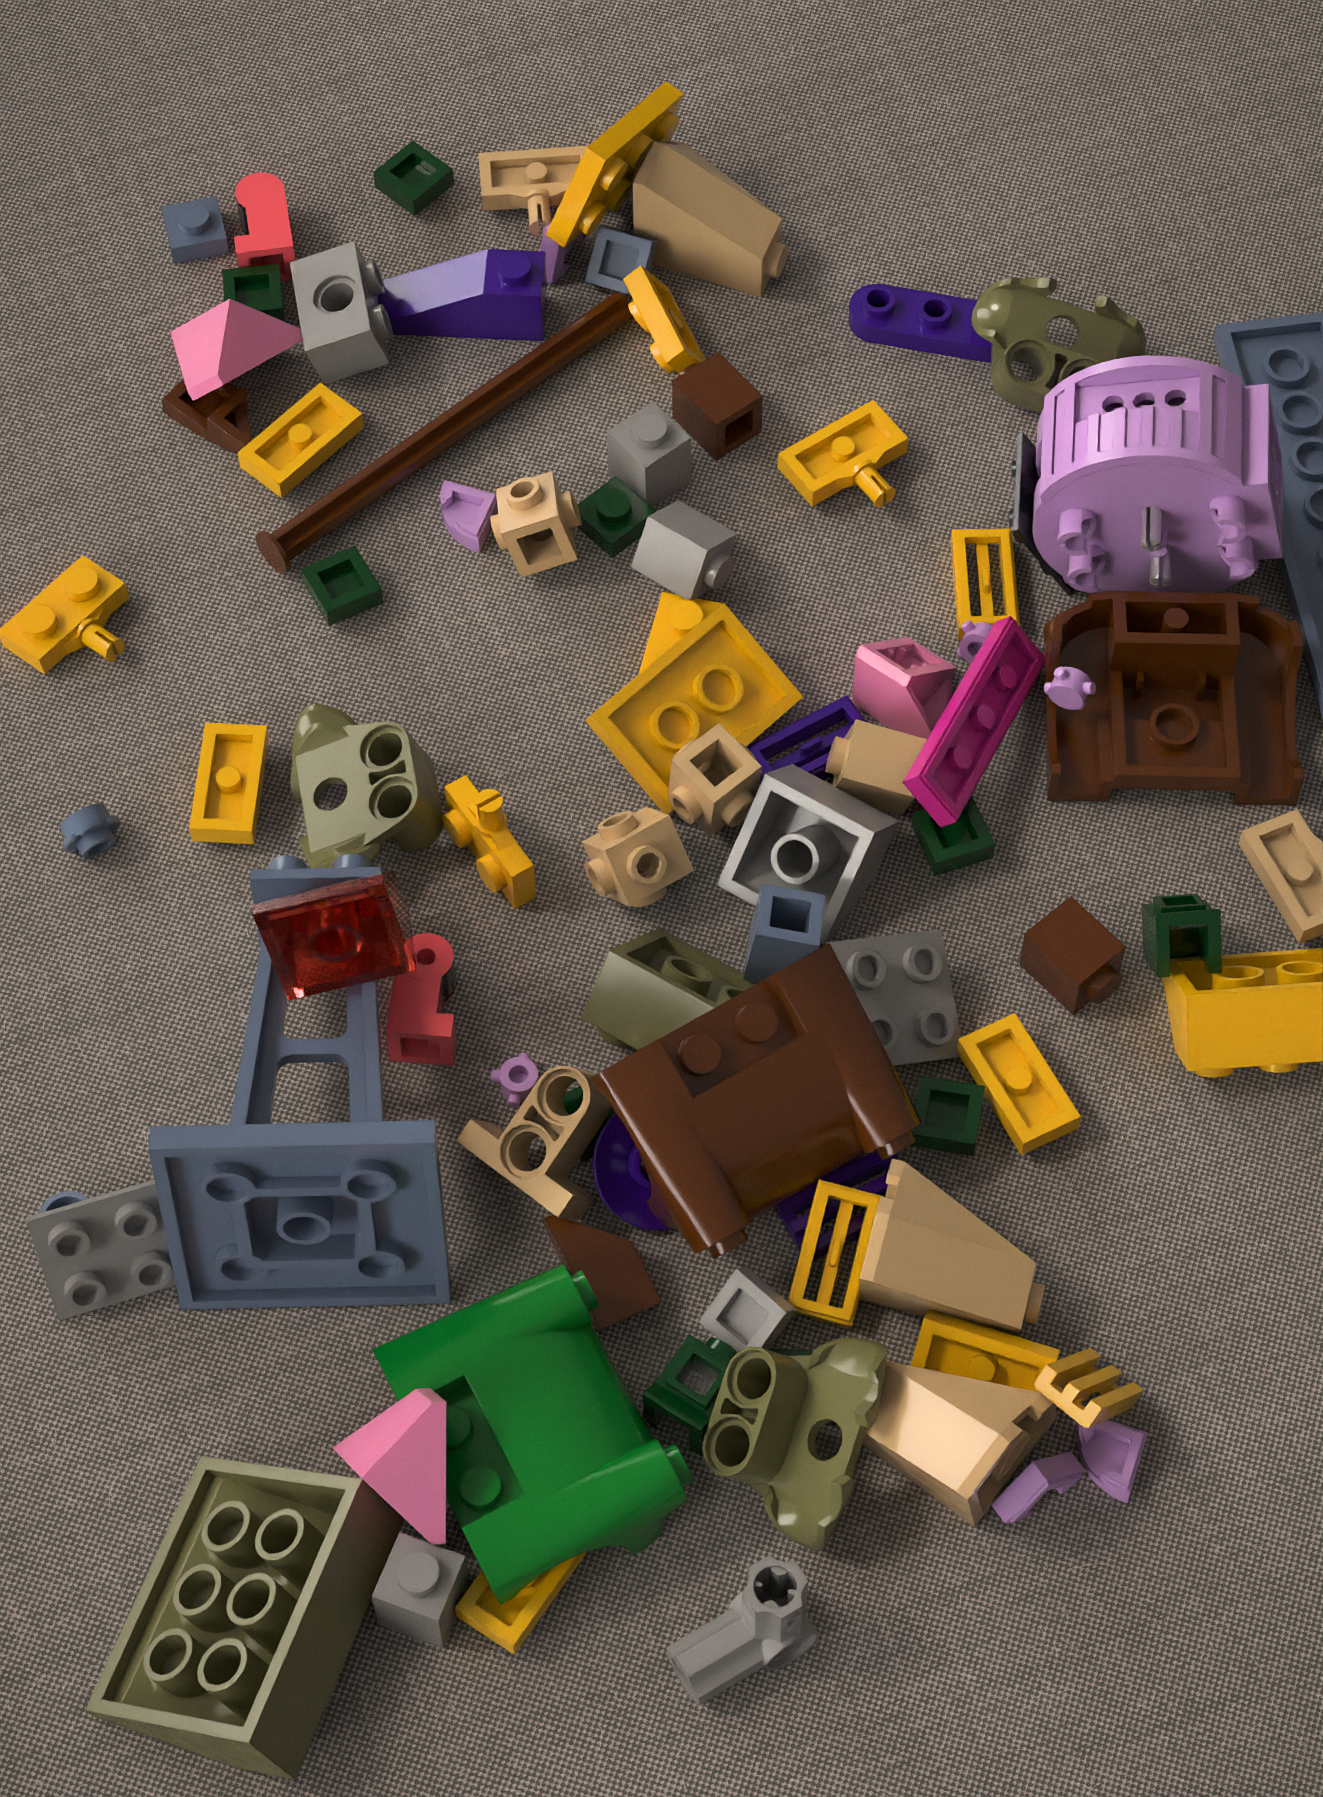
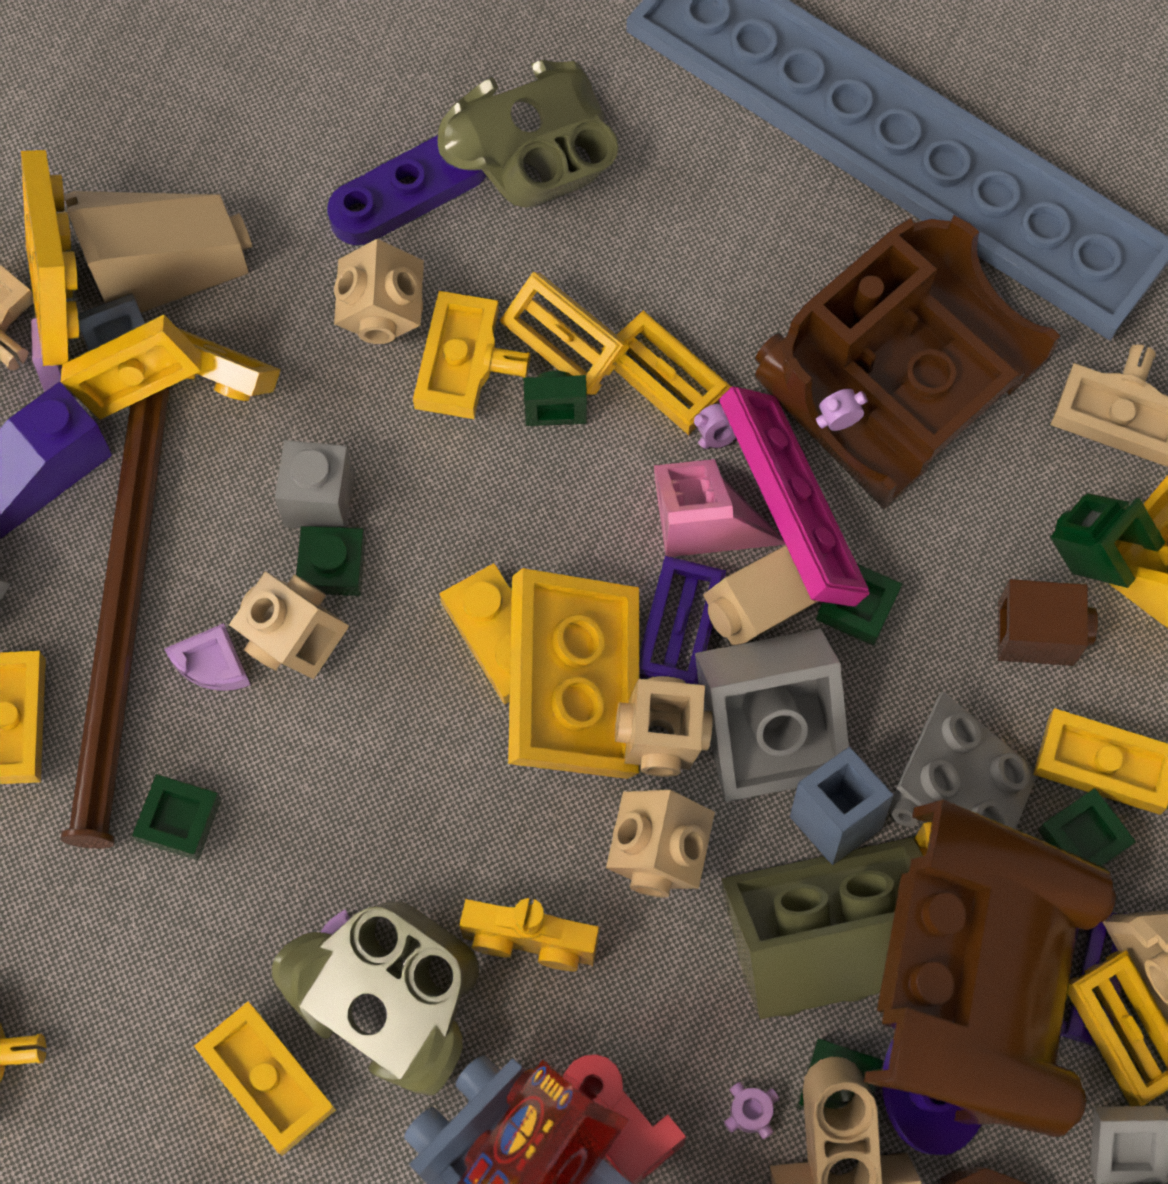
camera: 45 degrees left, 10 degrees up
light grey brick [631,500,737,601] -> none
reddish brown brick [672,352,763,461] -> none
lavender piece [1009,355,1283,596] -> none
none -> yellow plate [60,314,202,420]
none -> tan brick [334,239,424,344]
none -> yellow tile [499,272,630,395]
none -> dark green plate [523,371,587,426]

